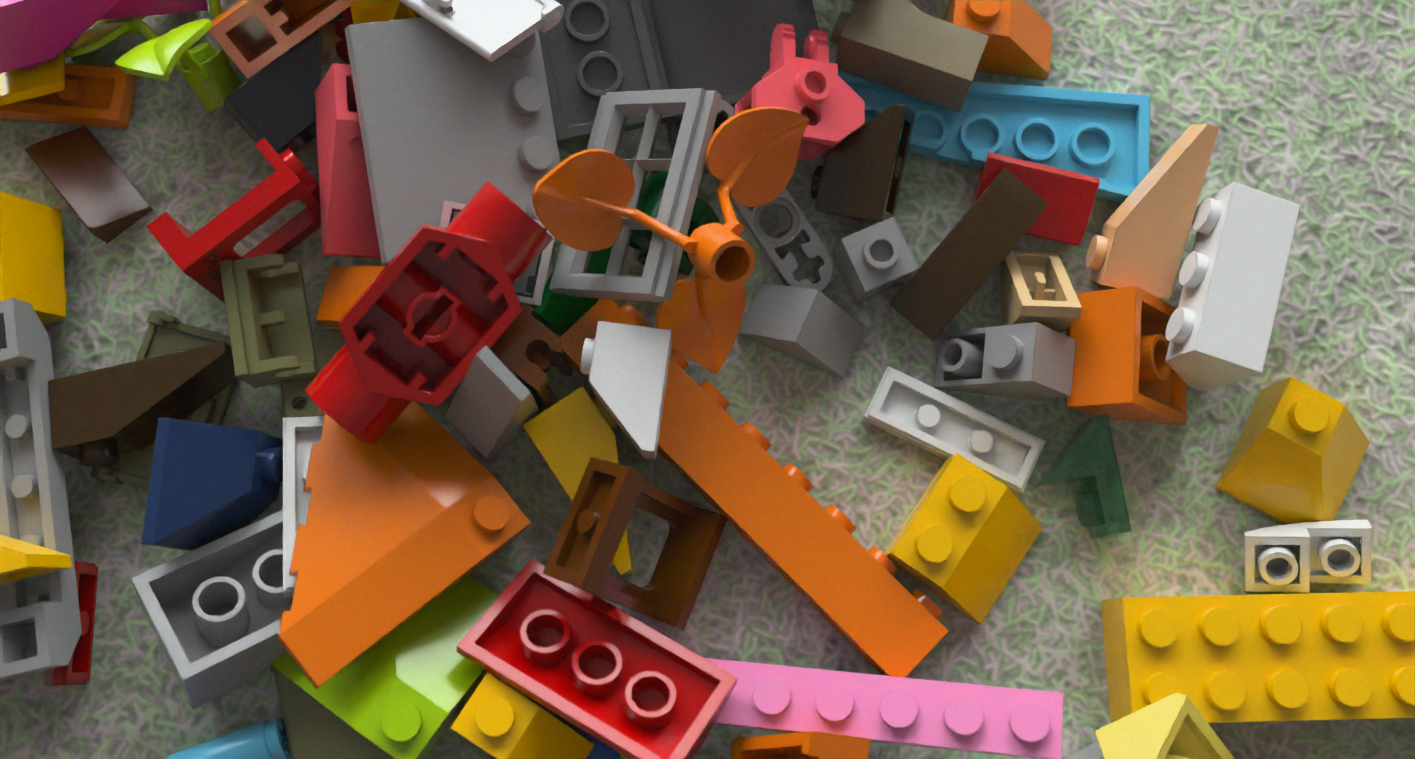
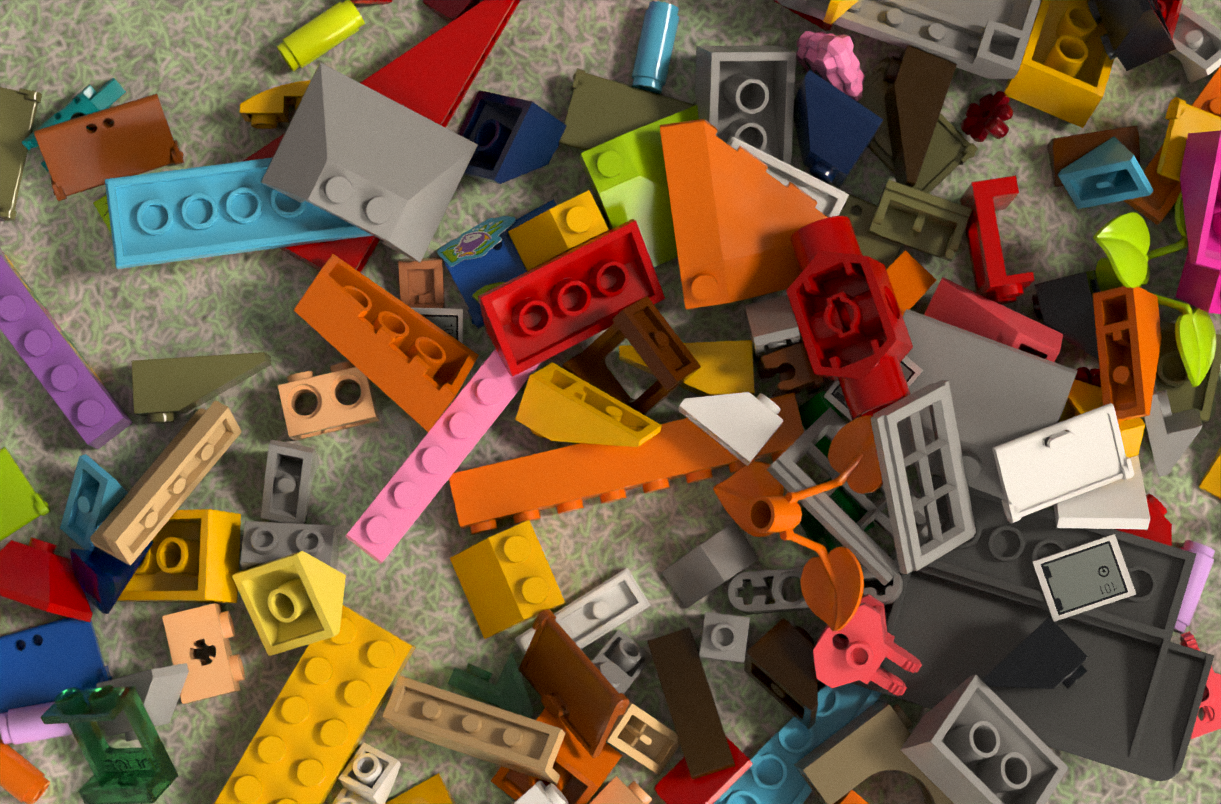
camera: 125 degrees right, 5 degrees up
none -> tan panel [382,675,566,785]
none -> yellow slope [515,362,662,447]
none -> dark orange door [519,609,629,758]
none -> bright pink rock [796,31,865,101]
none -> light grey piece [870,380,976,574]
none -> dark red plant [960,91,1014,142]
none -> medium azure slope [1058,137,1153,209]

